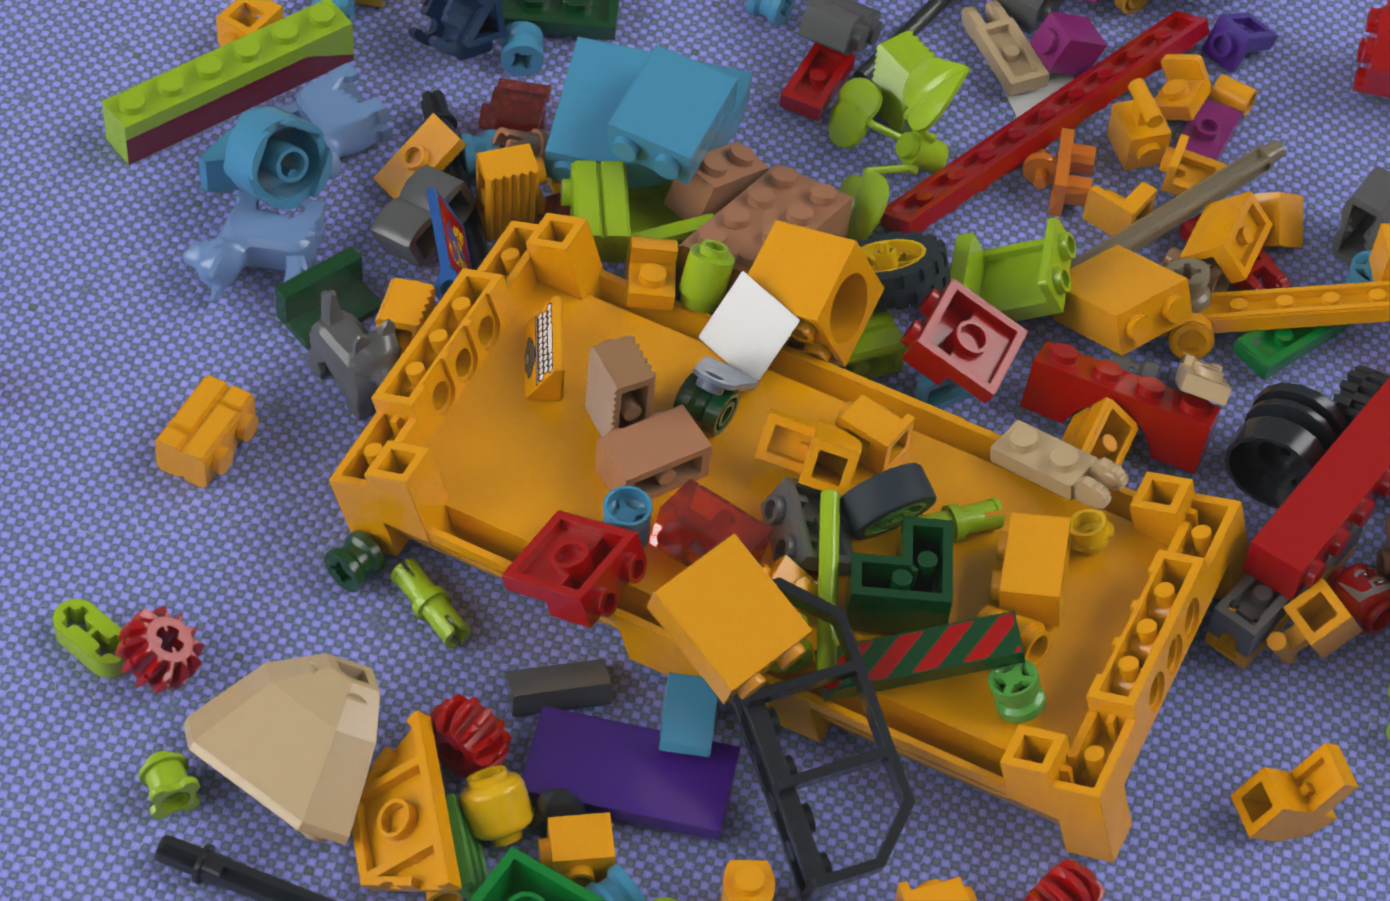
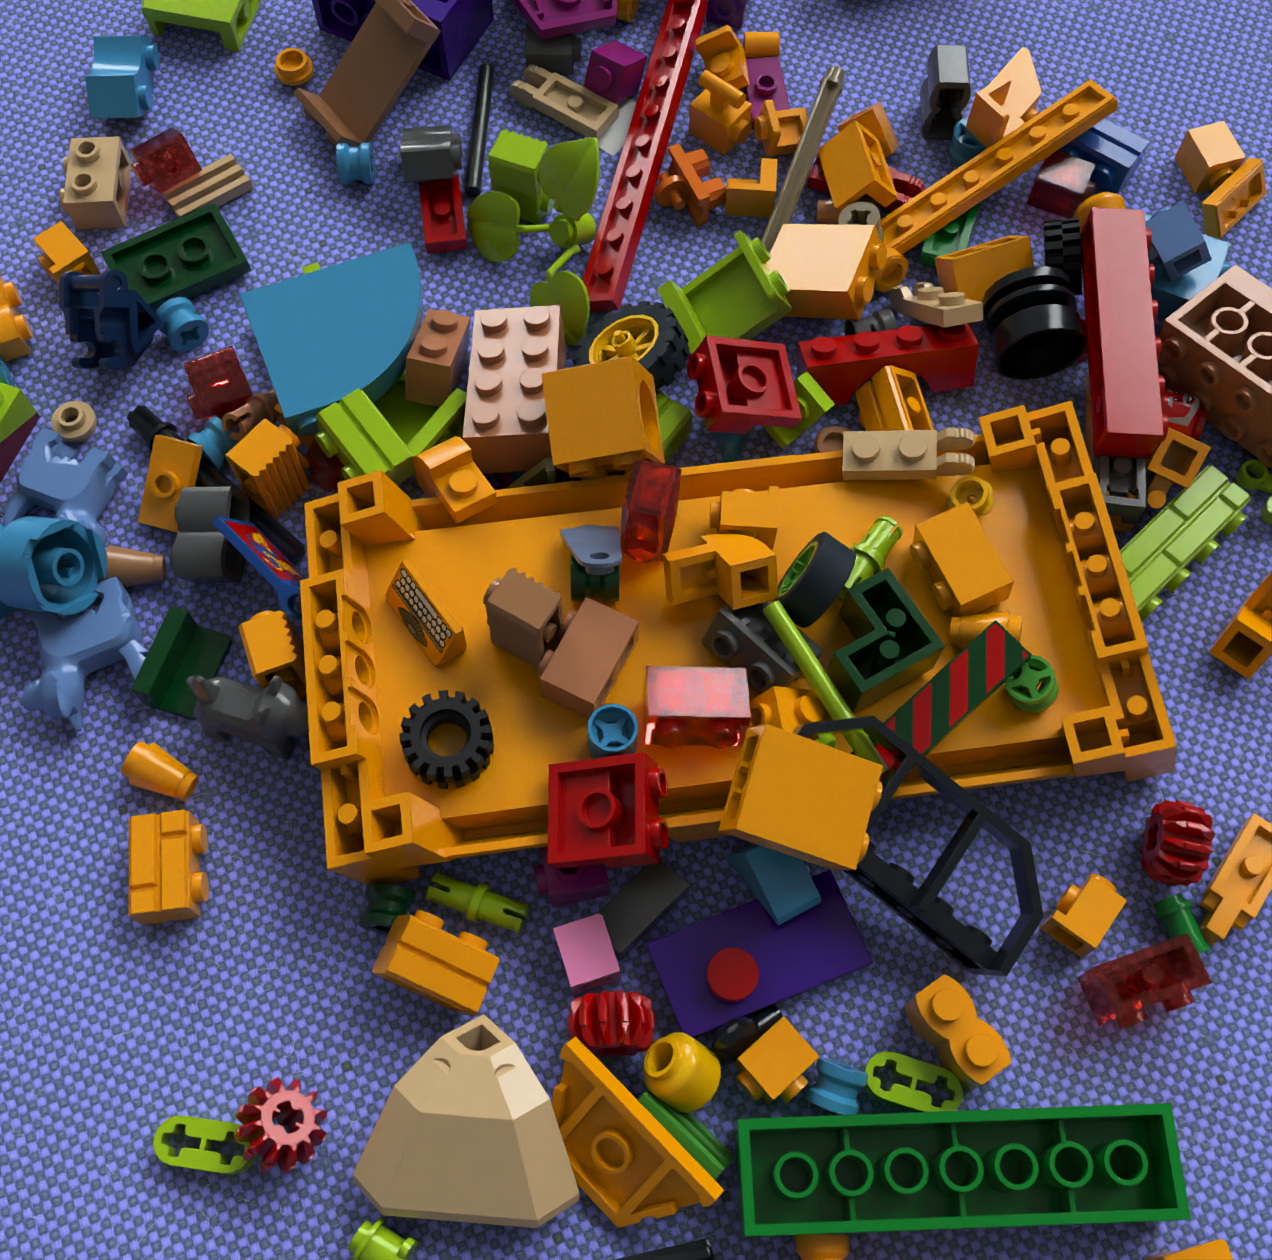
camera: 30 degrees left, 15 degrees up
dark azure brick [606,44,738,185] -> none
lime brick [678,239,735,313] -> none
white sticker [698,271,800,381] -> none
none -> tan plate [51,401,97,443]
none -> medium nougat cone [98,545,166,588]
none -> light orange cone [121,741,200,802]
none -> light orange brick [372,910,500,1016]
none -> black tyre [399,690,494,789]
none -> magenta brick [533,847,610,908]
none -> bright pink panel [553,914,621,996]
none -> clear red brick [621,459,682,563]
none -> red tile [706,948,759,1003]
none -> lime bracket [762,371,835,448]
none -> light orange brick [934,235,1034,302]
none -> lime brick [1120,465,1251,622]

